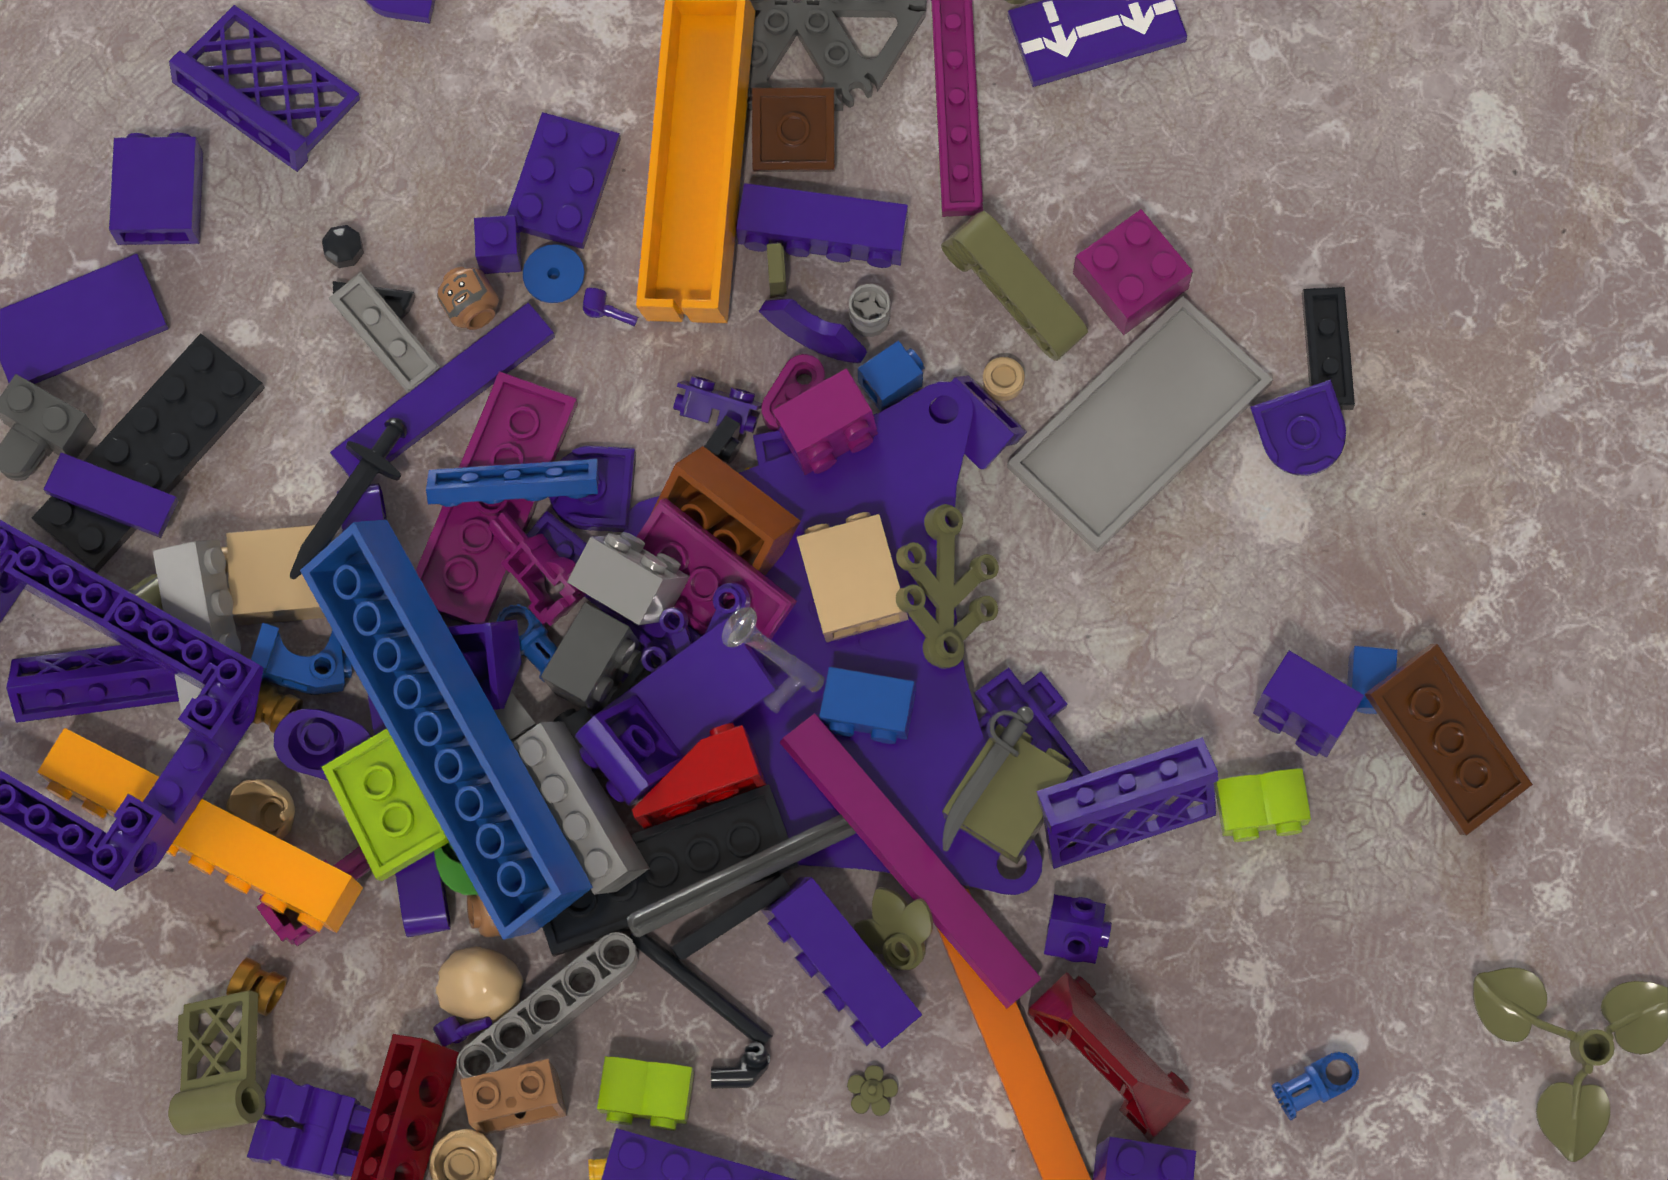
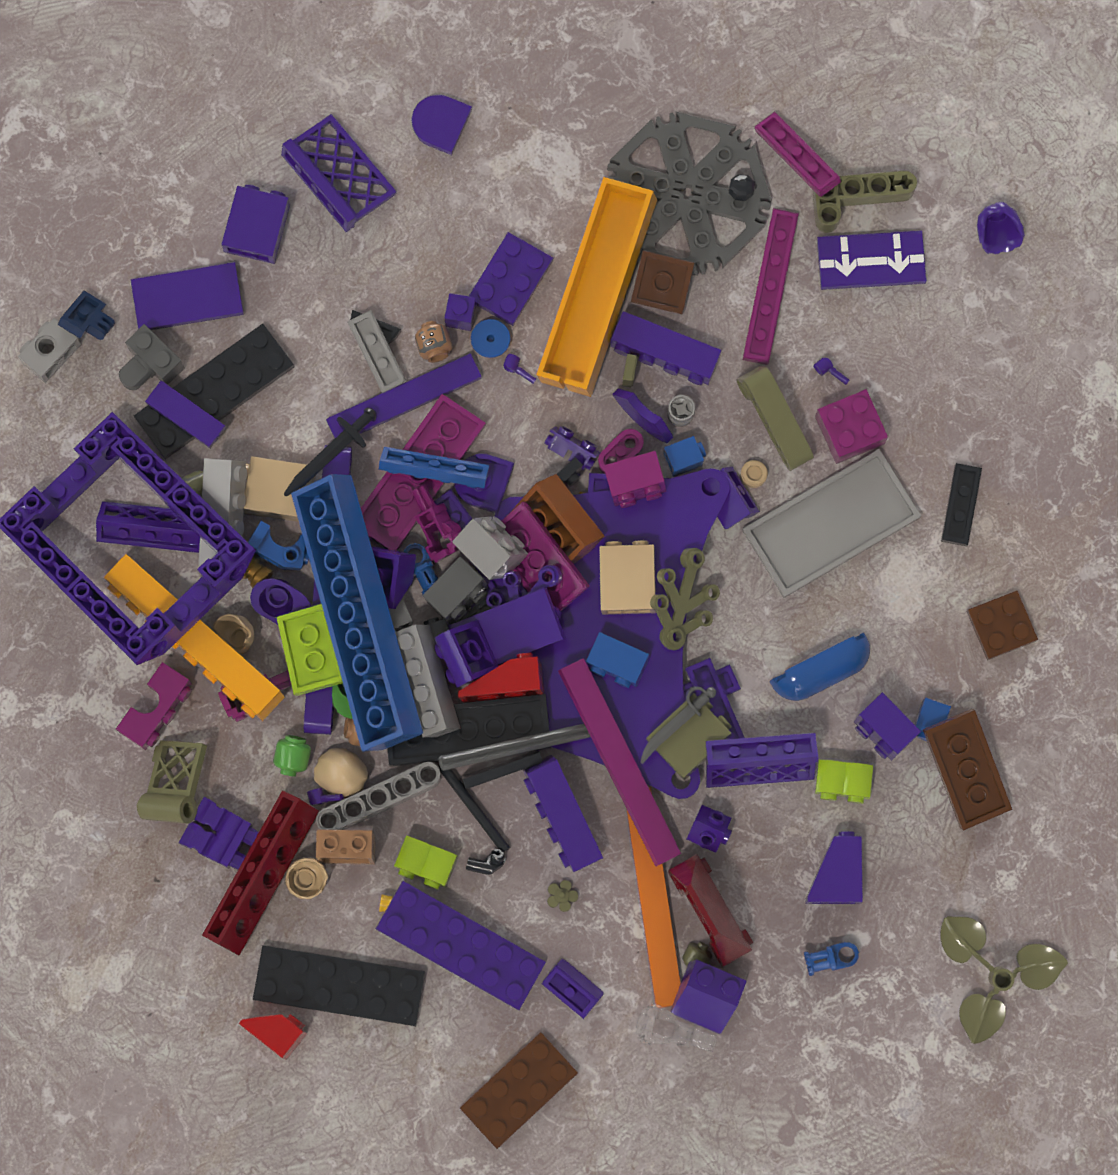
camera: 10 degrees right, 5 degrees up
pearl gold wheel [226,957,287,1016] -> none
black tile [322,225,364,268] -> none
clear piece [722,607,824,713] -> none
olive plate [854,887,933,970] -> none
dark purple tile [1250,380,1346,476] -> none
none -> magenta arch [116,662,192,751]
none -> bright green head [273,735,311,777]
none -> olive piece [682,942,712,966]
none -> blue brick [769,633,870,701]
none -> dark purple slope [805,831,863,904]
none -> dark purple hand [813,358,850,385]
none -> reddish brown plate [966,591,1038,661]

